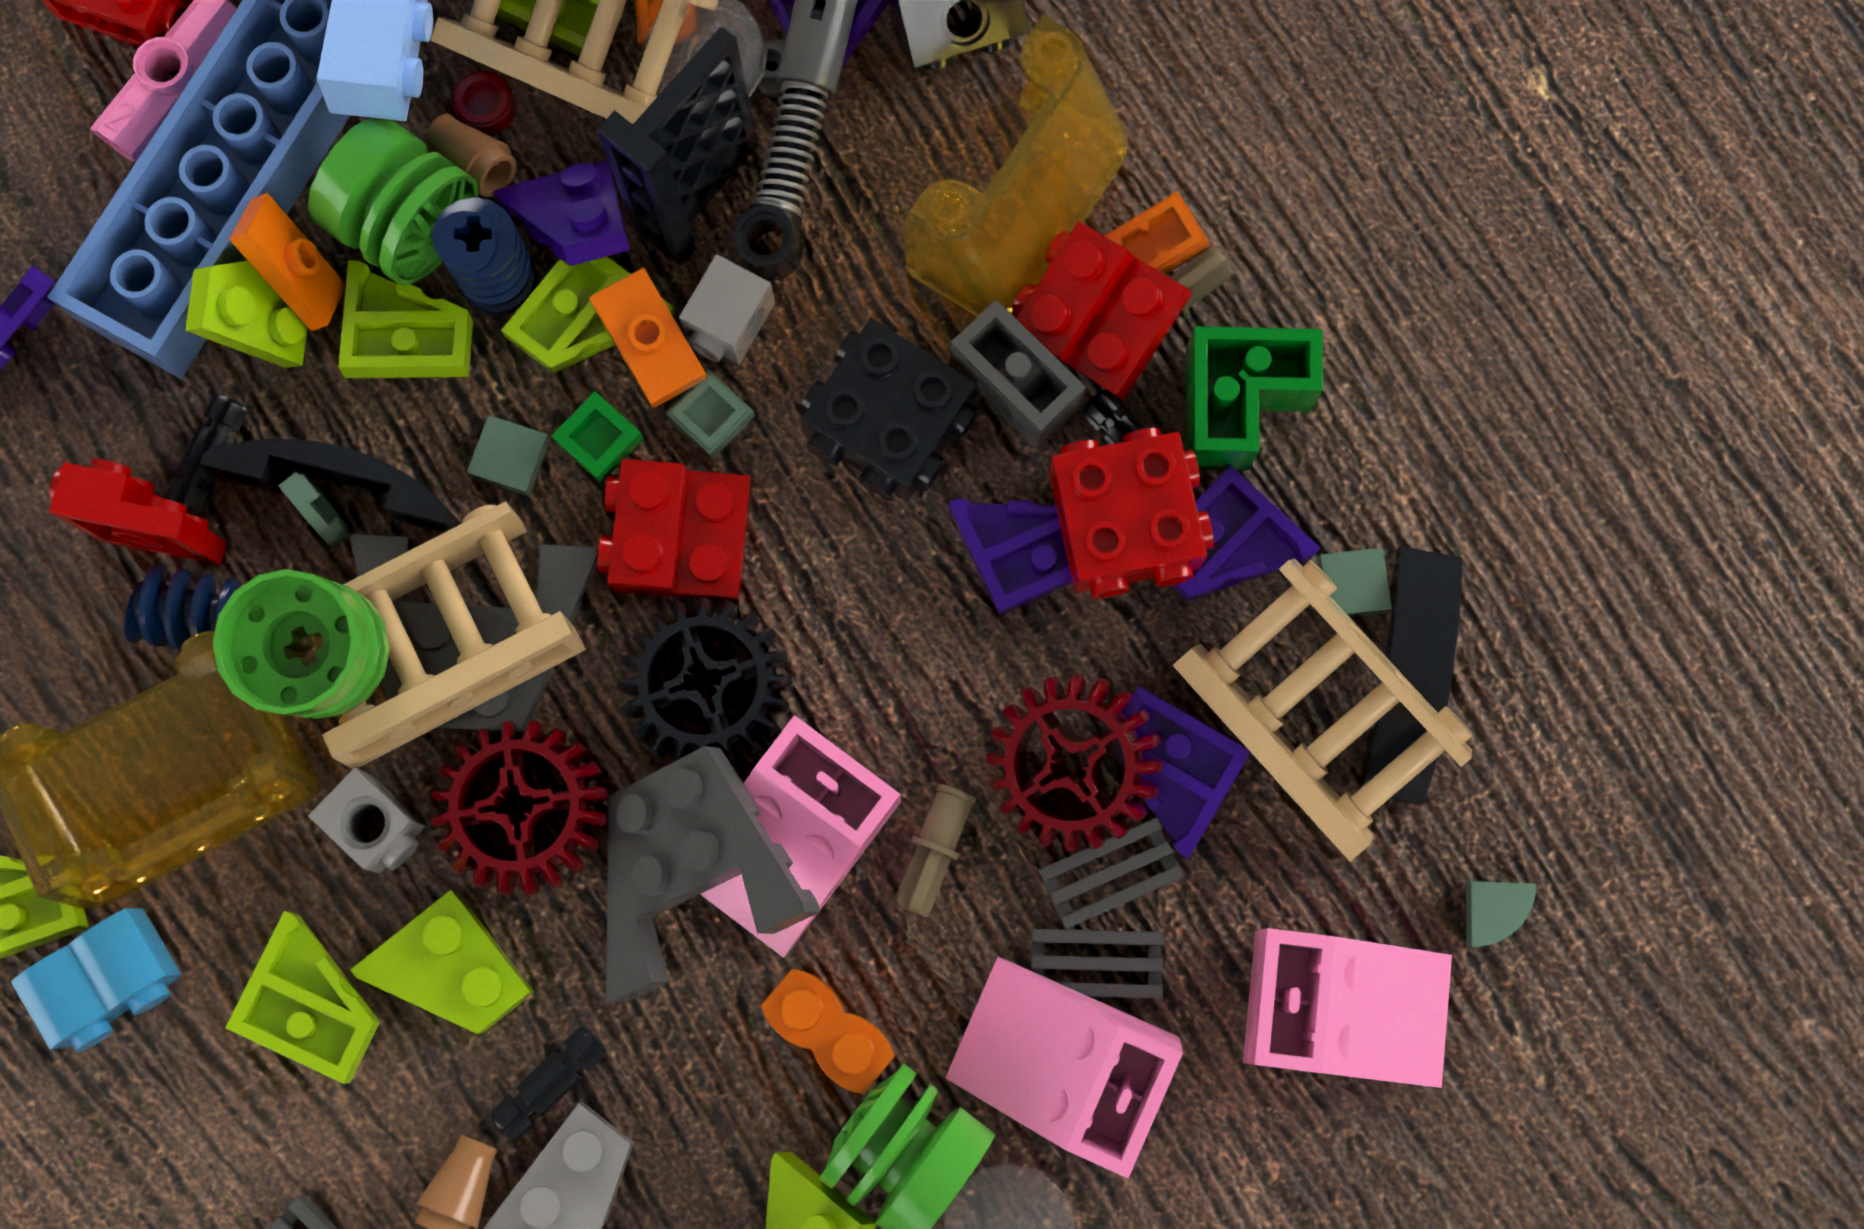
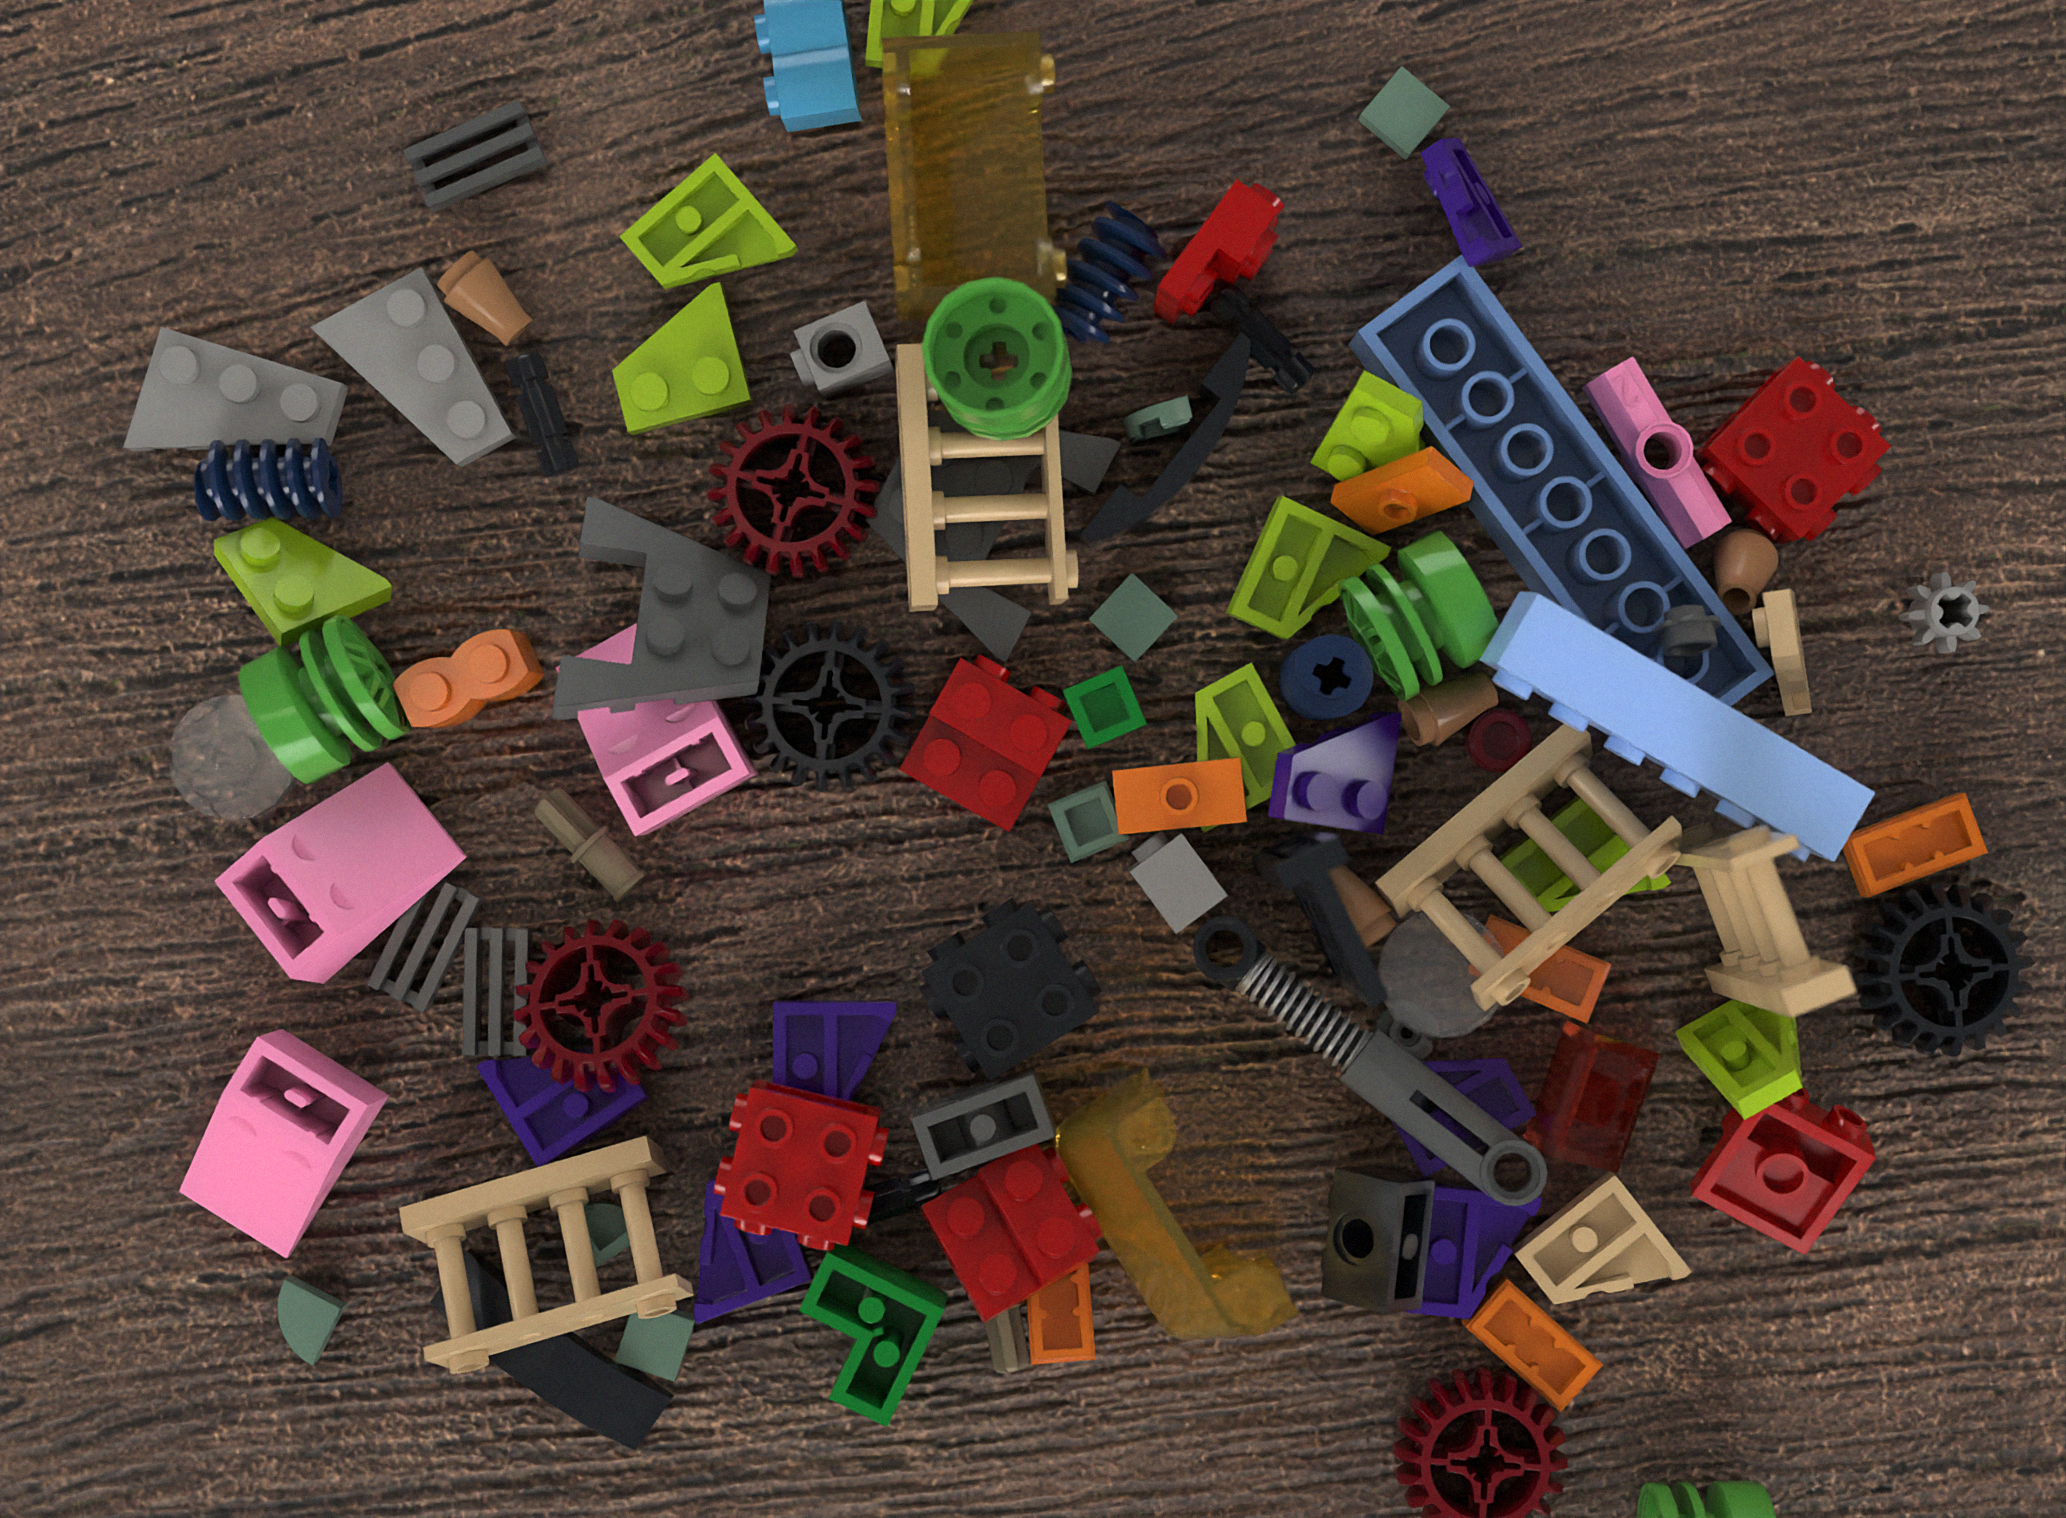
camera: 115 degrees right, 10 degrees up
none -> sand green tile [584,1201,630,1268]

